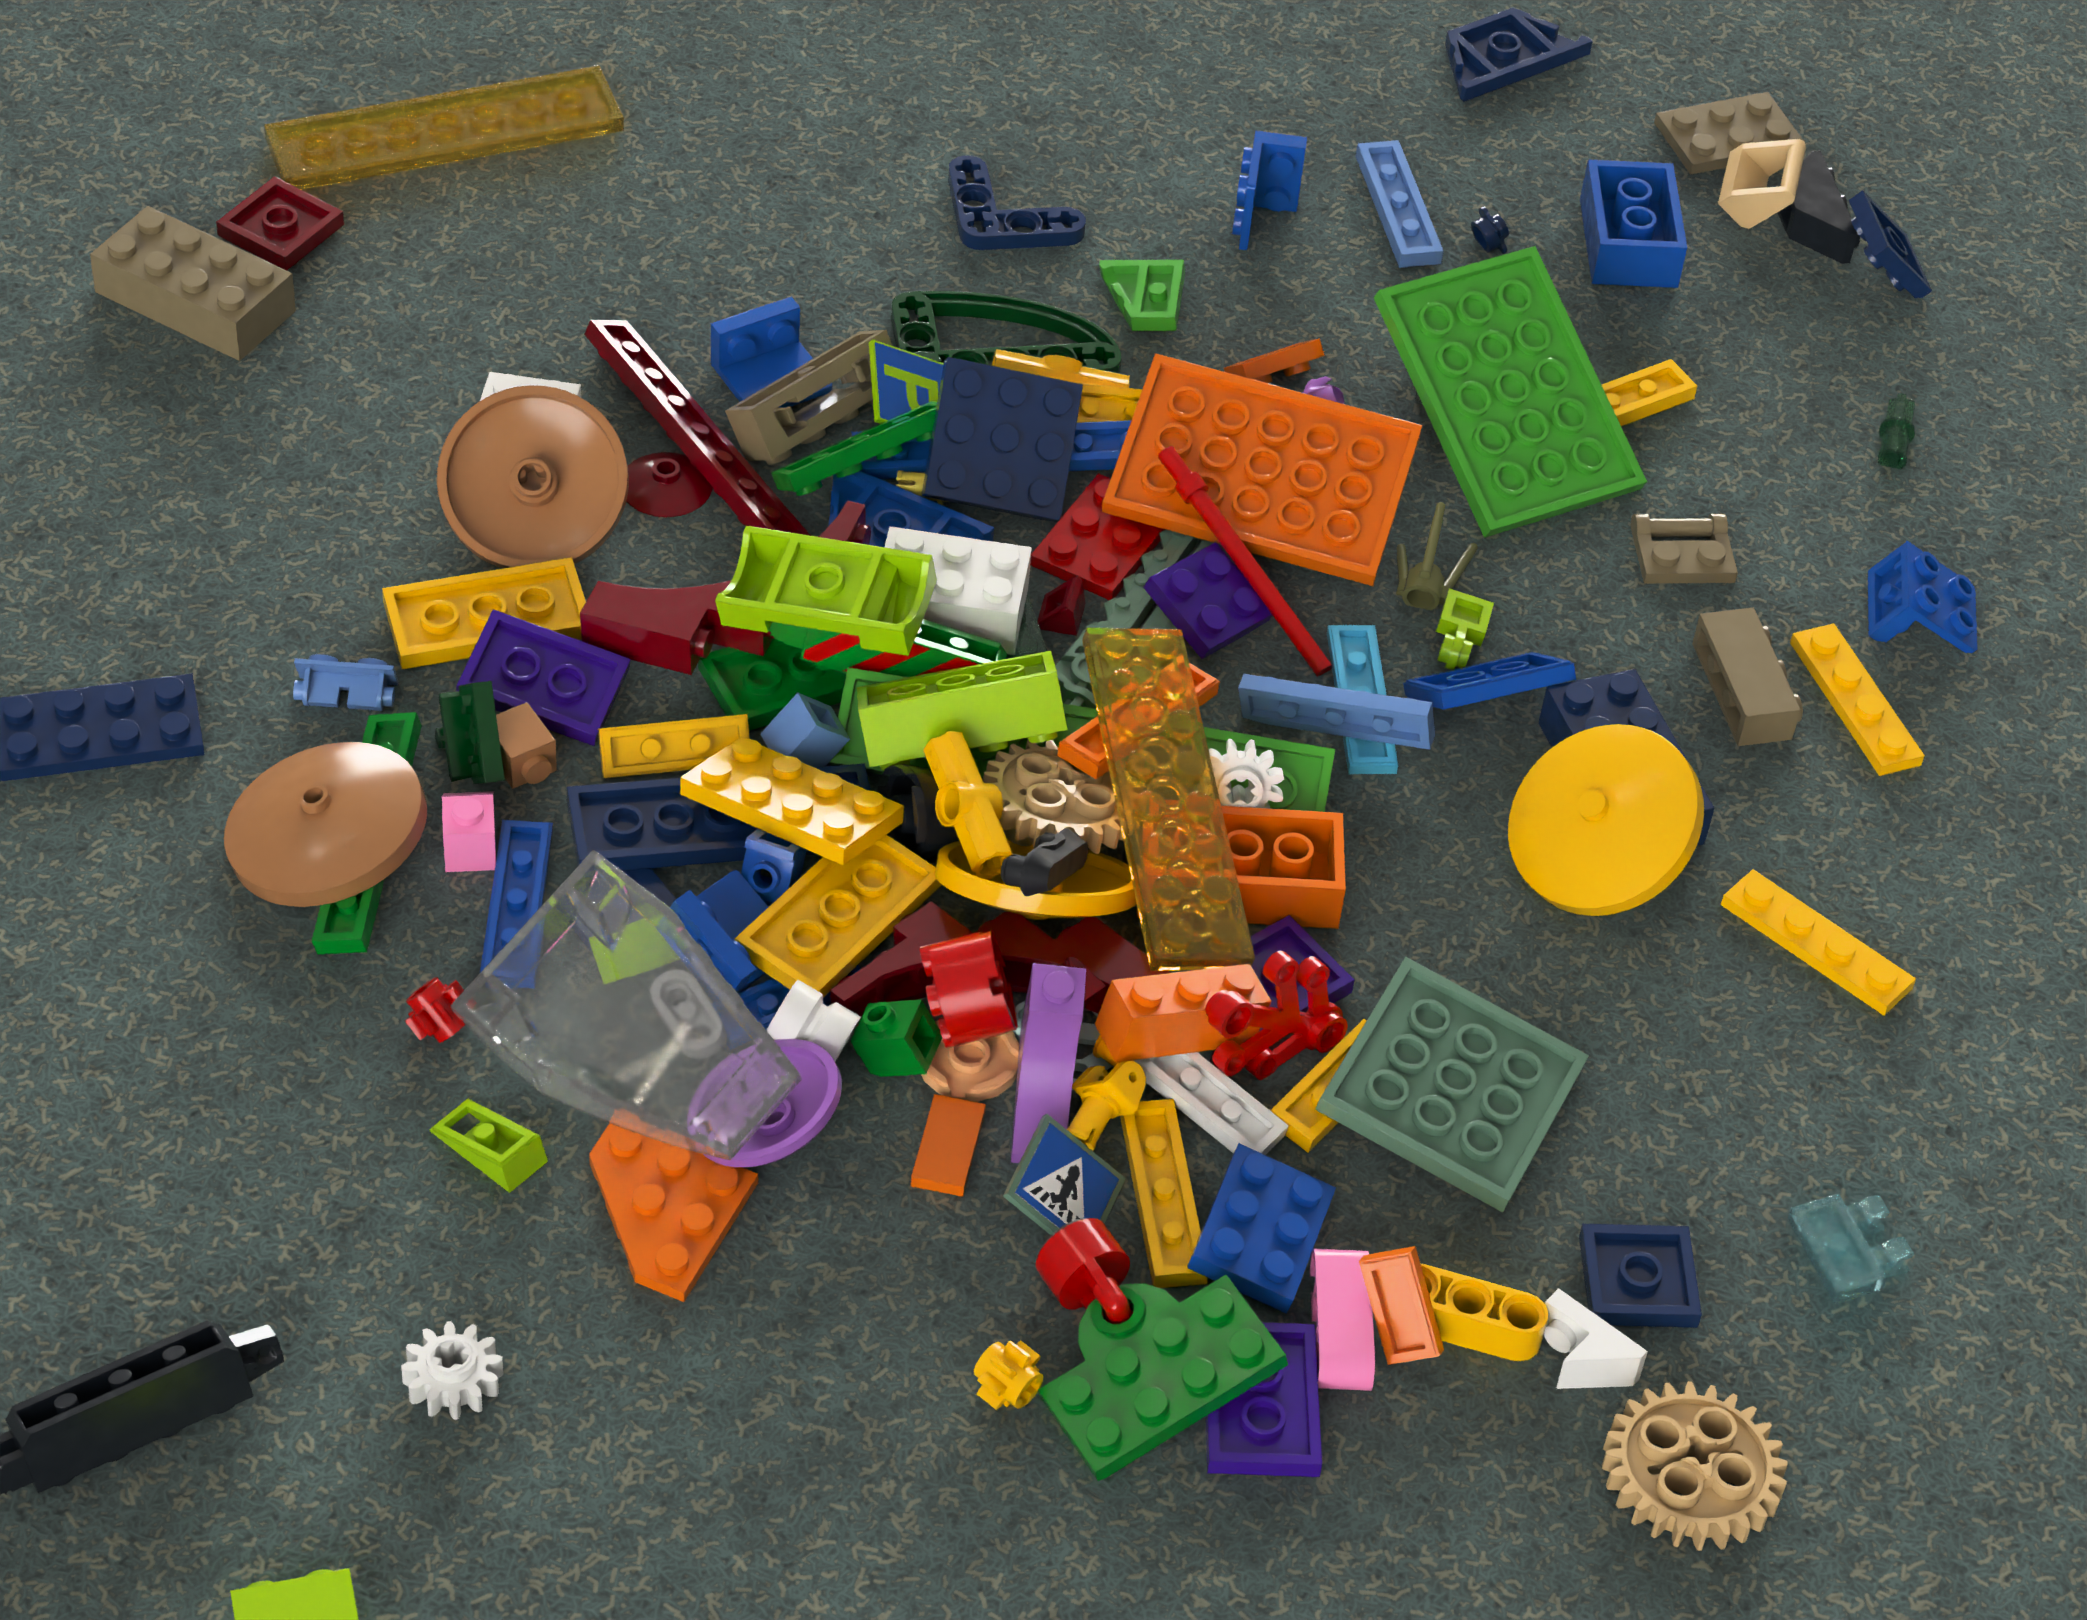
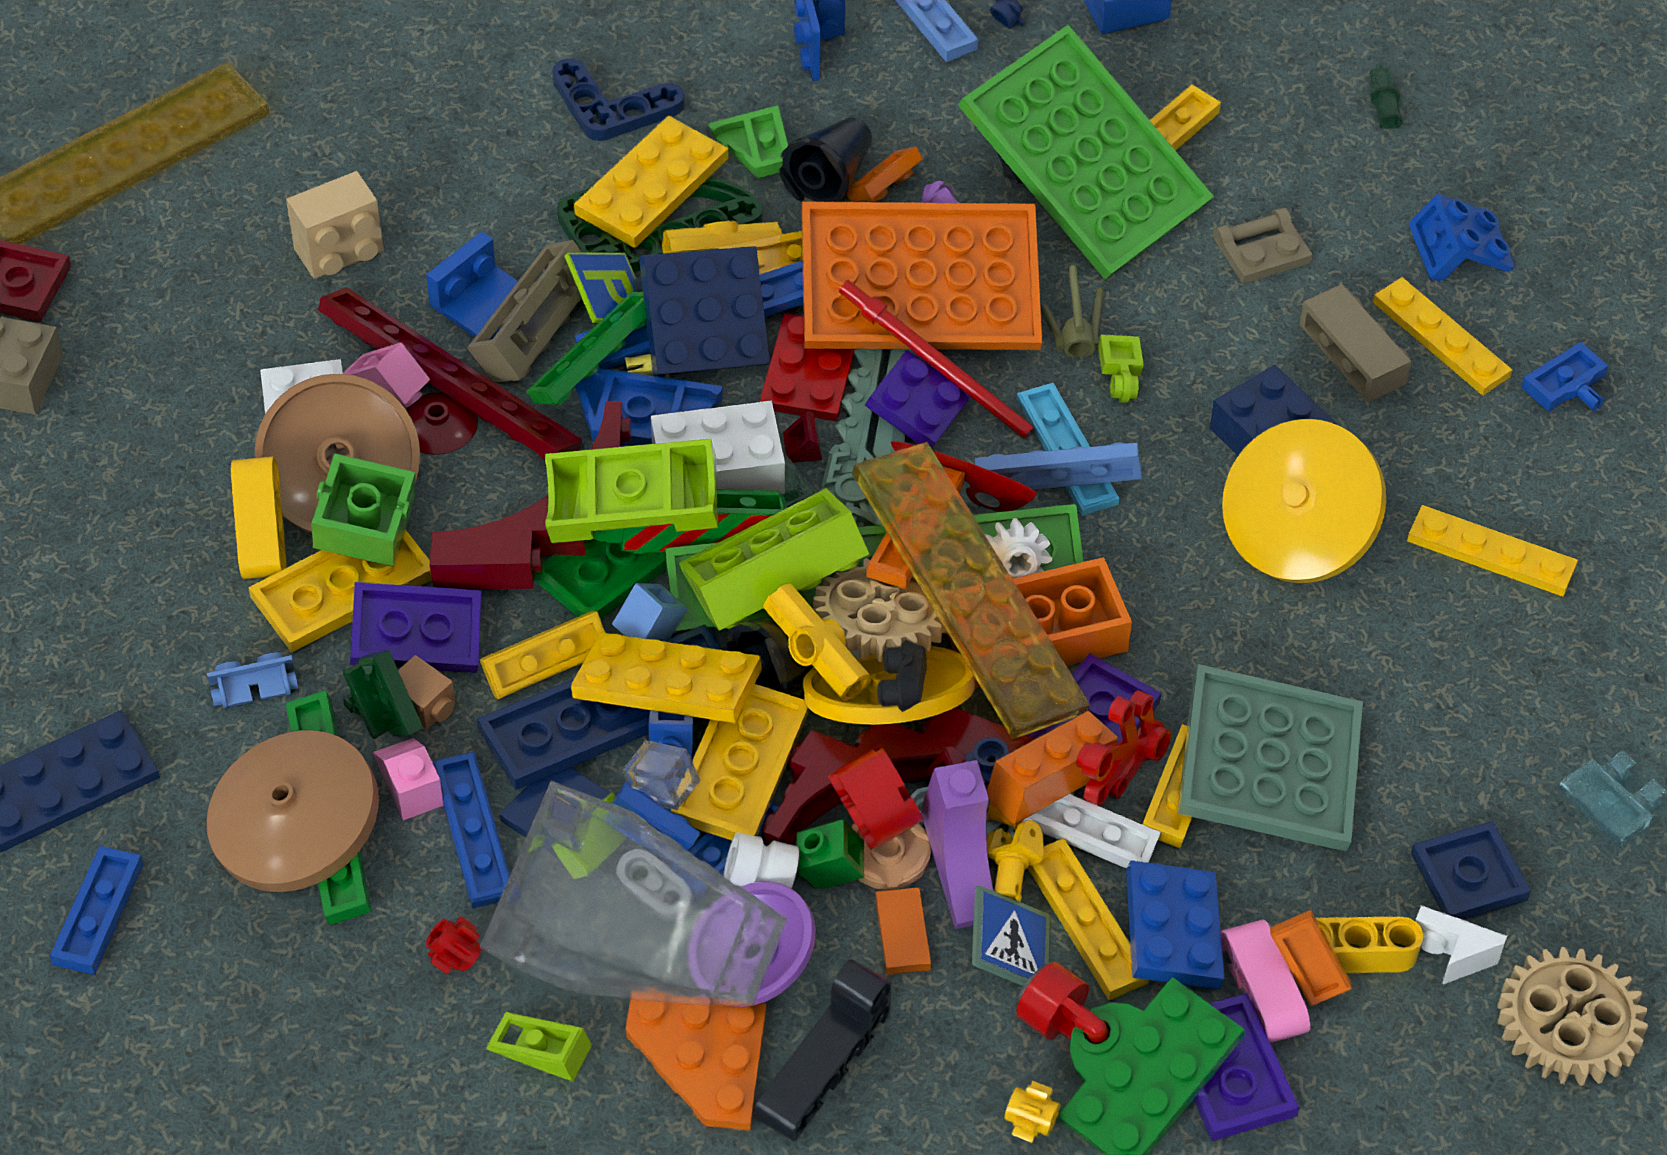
camera: 15 degrees left, 5 degrees up
blue tile [1403,652,1576,710] -> none
none -> blue plate [50,846,143,975]
none -> yellow beam [231,456,287,579]
none -> tan brick [286,171,384,279]
none -> bright green brick [312,453,415,567]
none -> bright pink slope [343,342,430,408]
none -> yellow plate [574,115,728,248]
none -> clear brick [622,740,701,810]
none -> black beam [754,959,892,1141]
none -> black cone [779,117,872,202]
none -> red piece [891,441,1037,512]
none -> dark blue plate [965,737,1011,783]
none -> blue plate [1521,342,1608,412]

